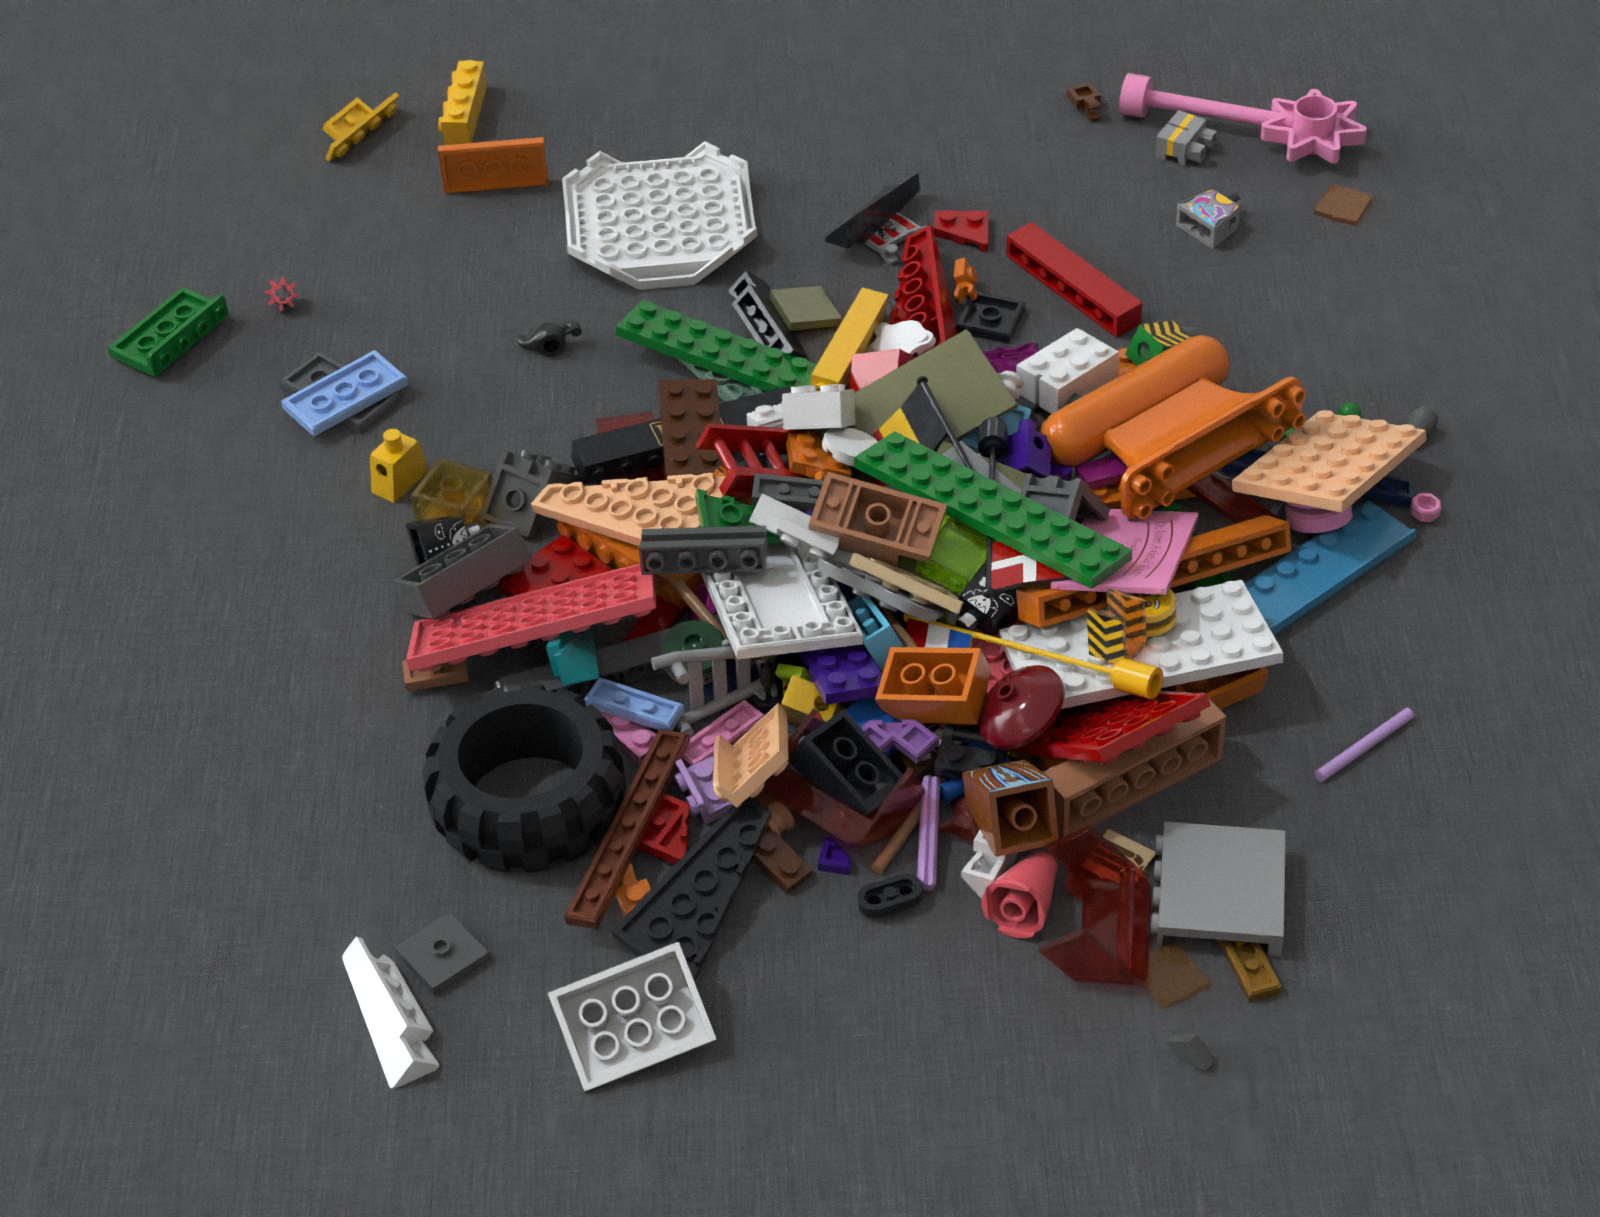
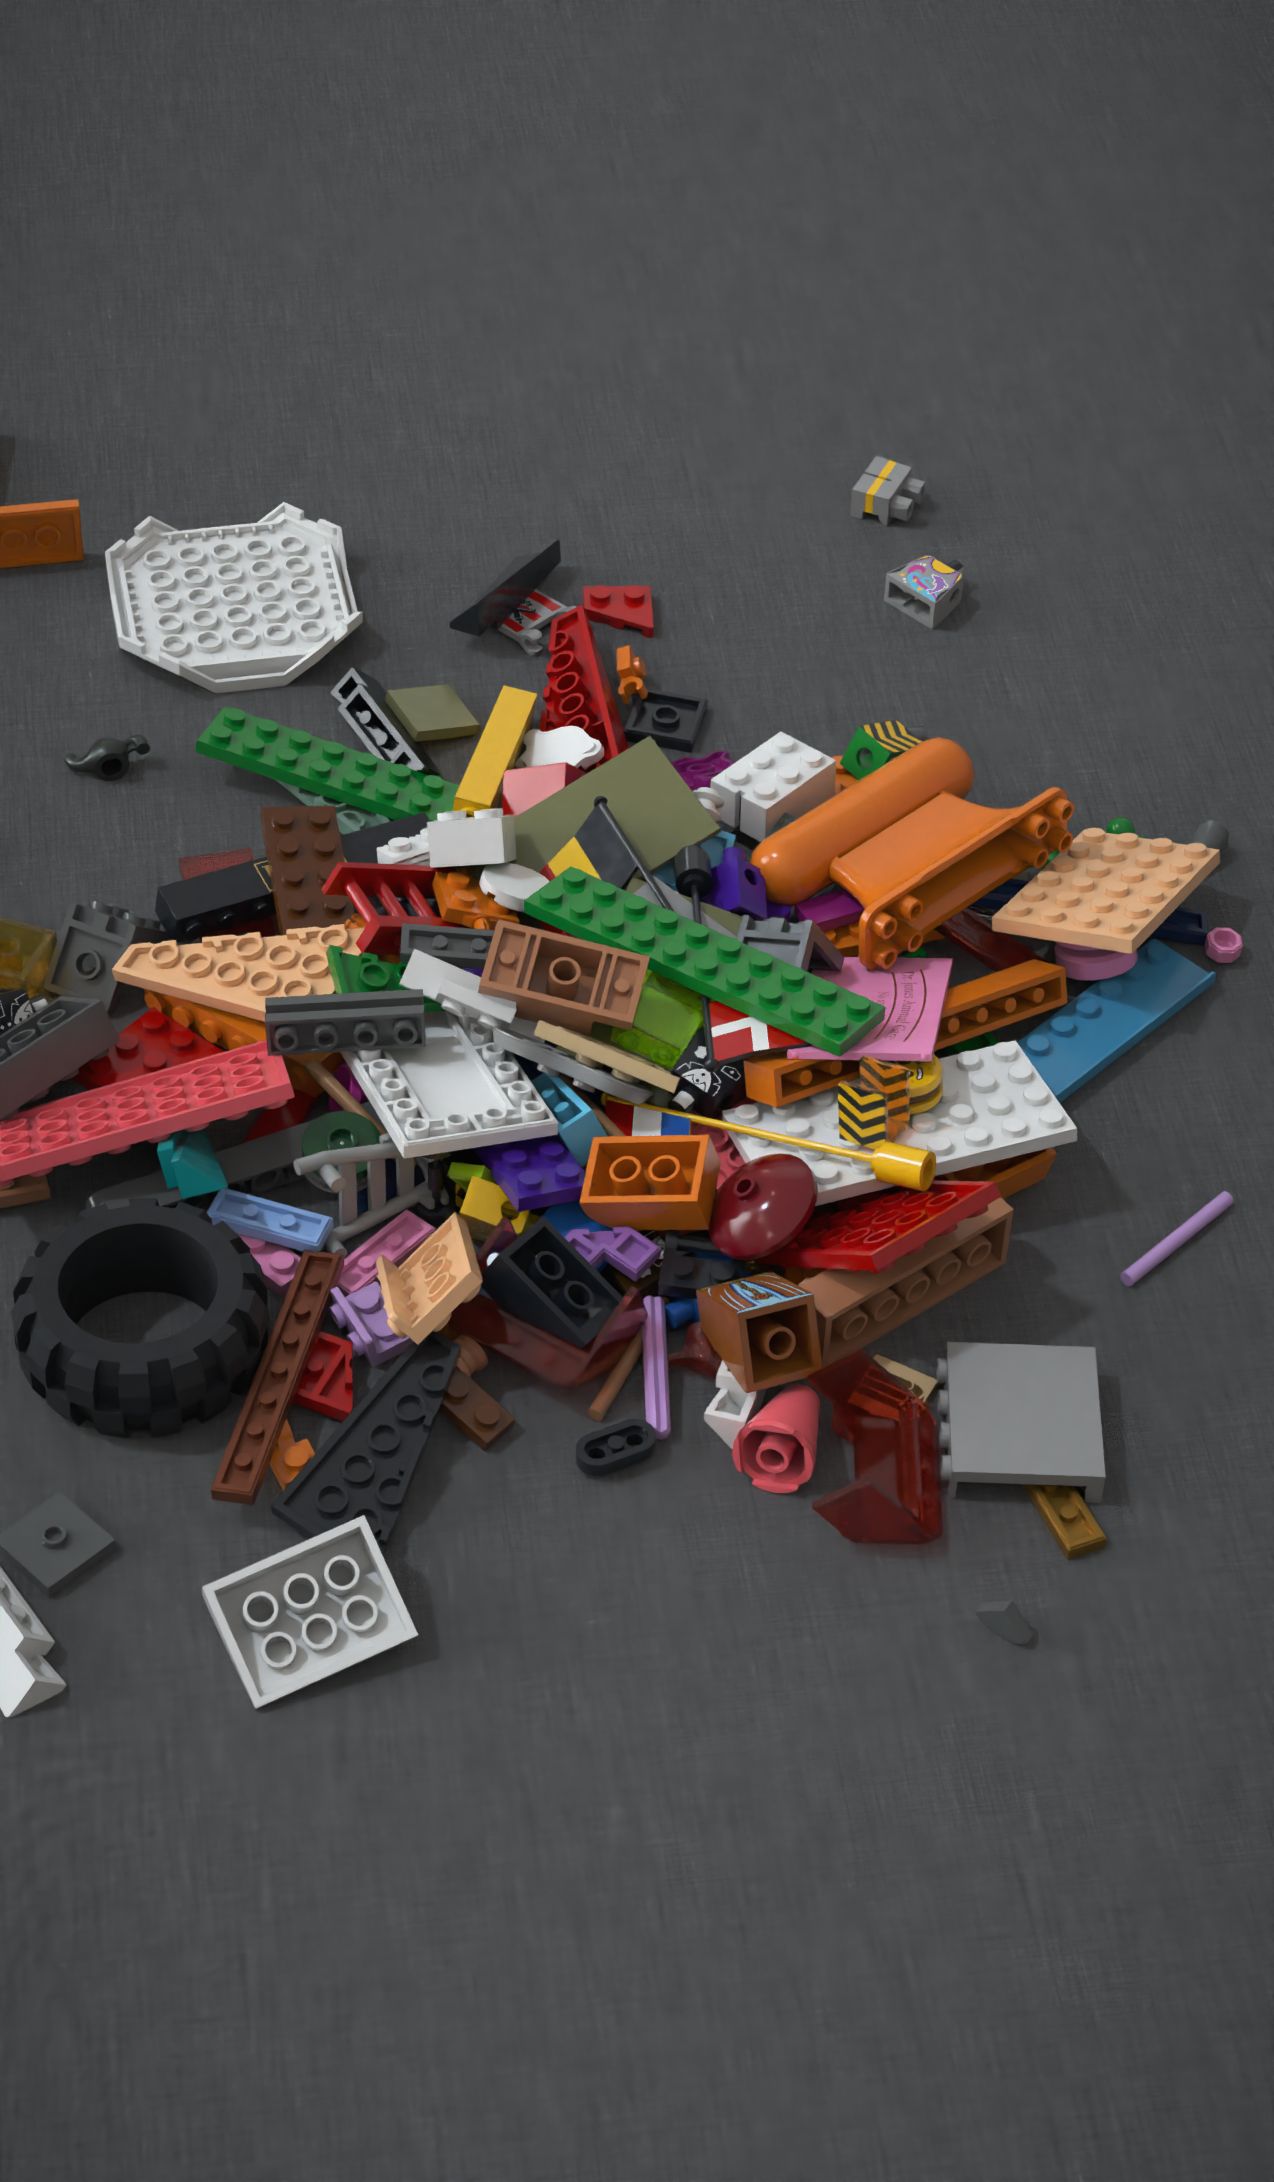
camera: 10 degrees left, 0 degrees up
dark purple tile [818,838,851,875] -> none
red brick [1006,222,1142,338] -> none
reddish brown plate [1067,82,1101,122] -> none
bright pink piece [1119,73,1367,163] -> none
clear orange piece [1128,941,1210,1009] -> none
clear orange piece [1314,184,1373,226] -> none

